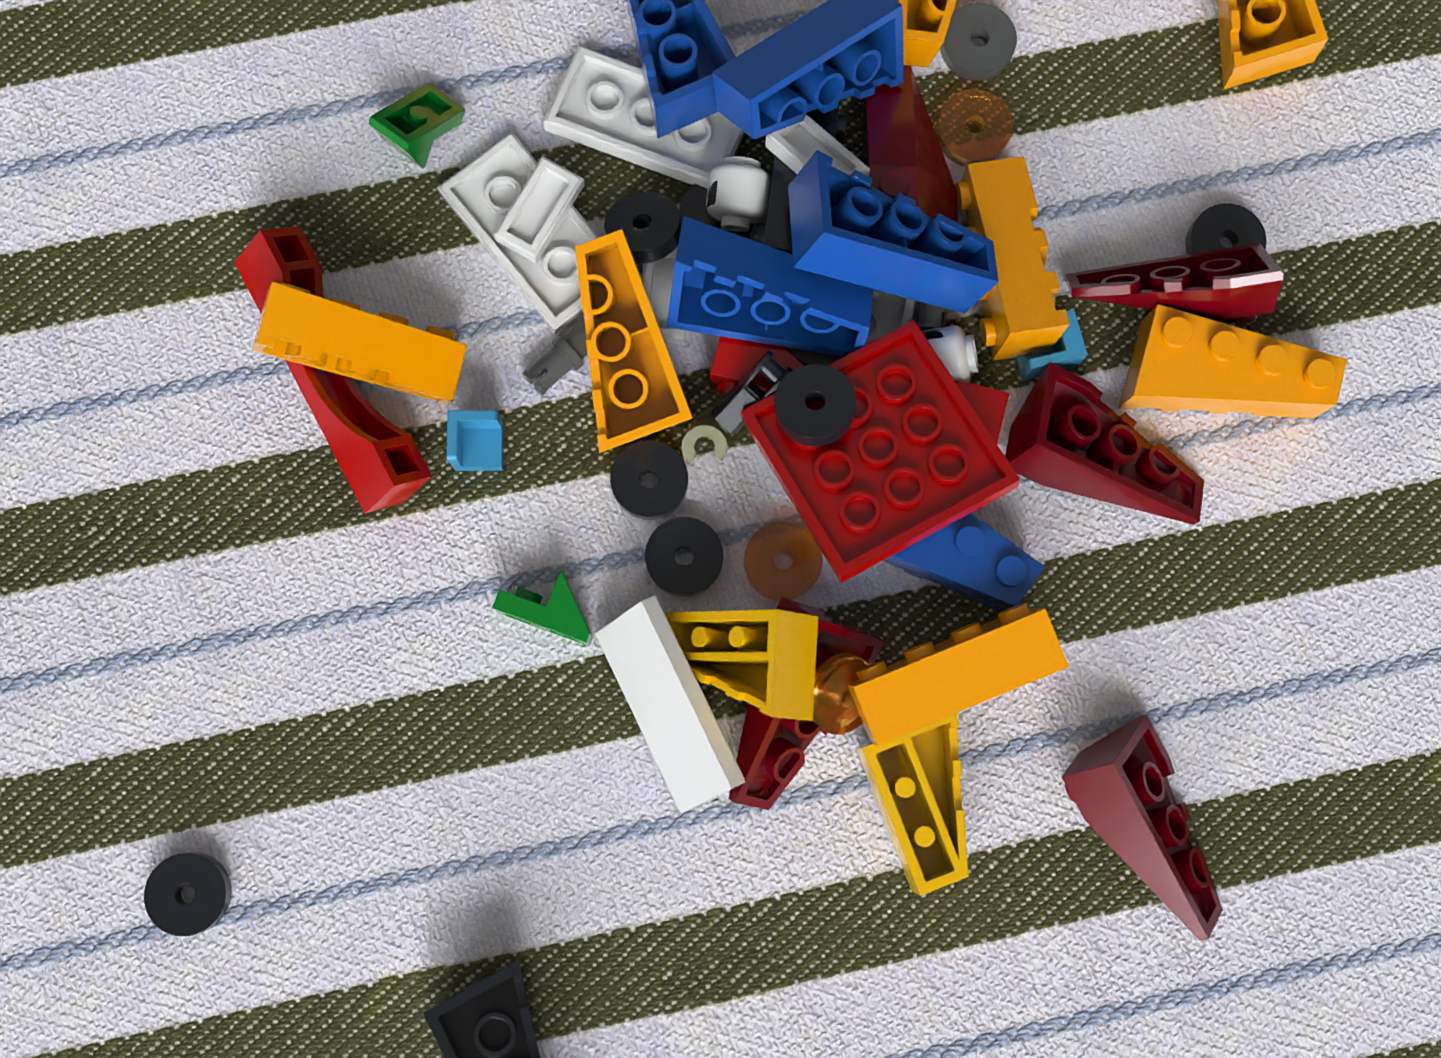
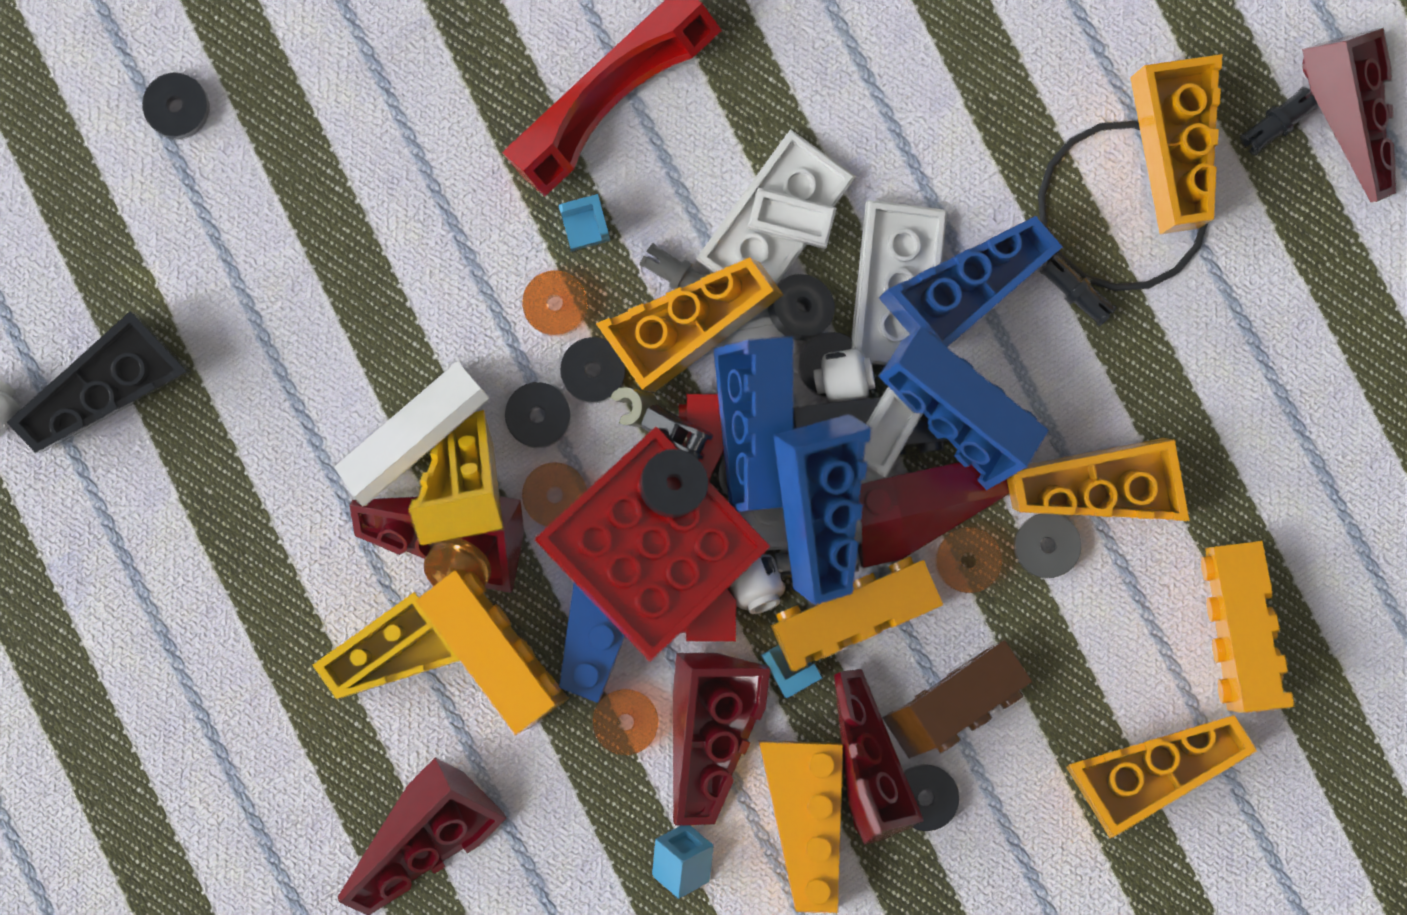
camera: 80 degrees right, 5 degrees up
light orange wedge [252,282,467,404] -> none
green slope [368,83,466,169] -> none
green slope [492,570,593,647] -> none
none -> clear orange piece [522,270,588,337]
none -> clear orange piece [593,689,659,755]
none -> dark azure panel [652,825,714,899]
none -> reddish brown wedge [882,640,1032,759]

